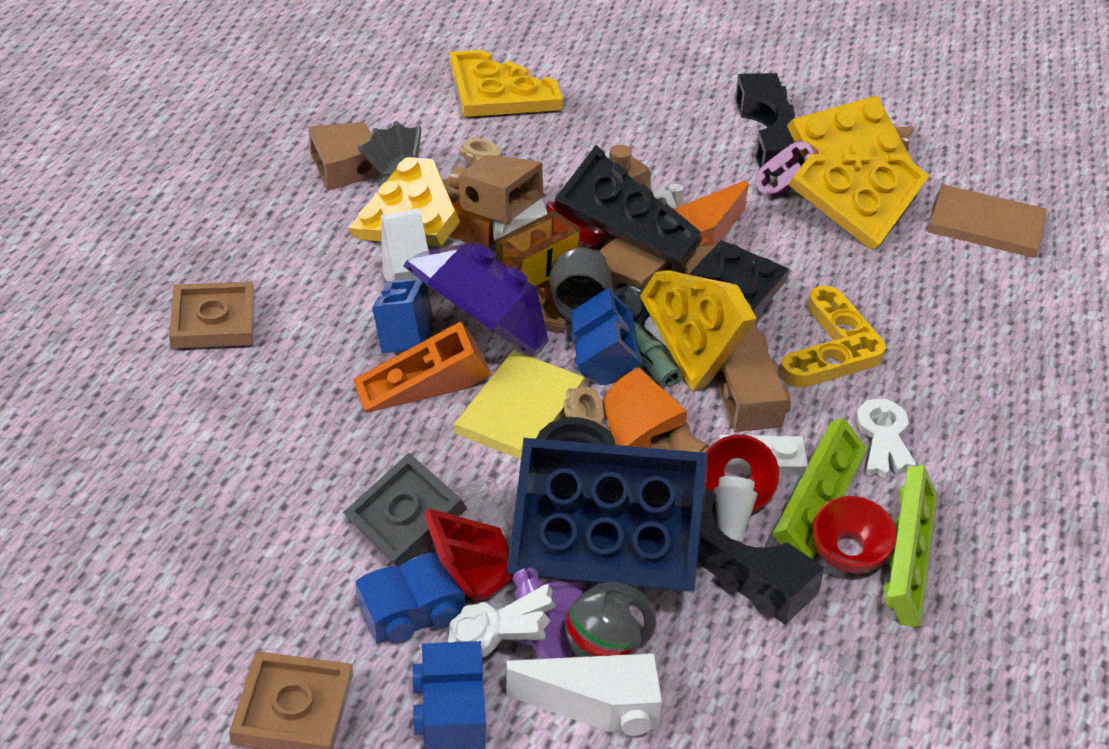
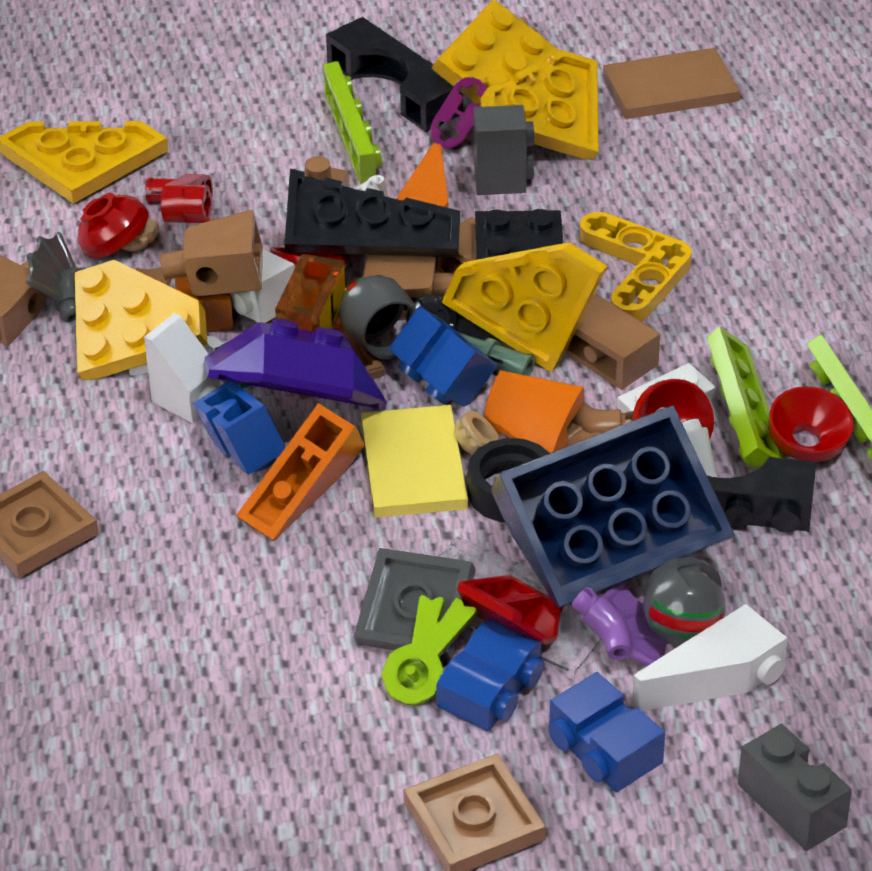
camera: 30 degrees left, 0 degrees up
white piece [447,584,556,657] -> none
white piece [856,399,916,478] -> none
none -> red piece [77,193,149,259]
none -> red beam [145,174,213,223]
none -> lime plate [323,61,382,185]
none -> lime piece [381,595,478,706]
none -> dark grey brick [474,105,534,195]

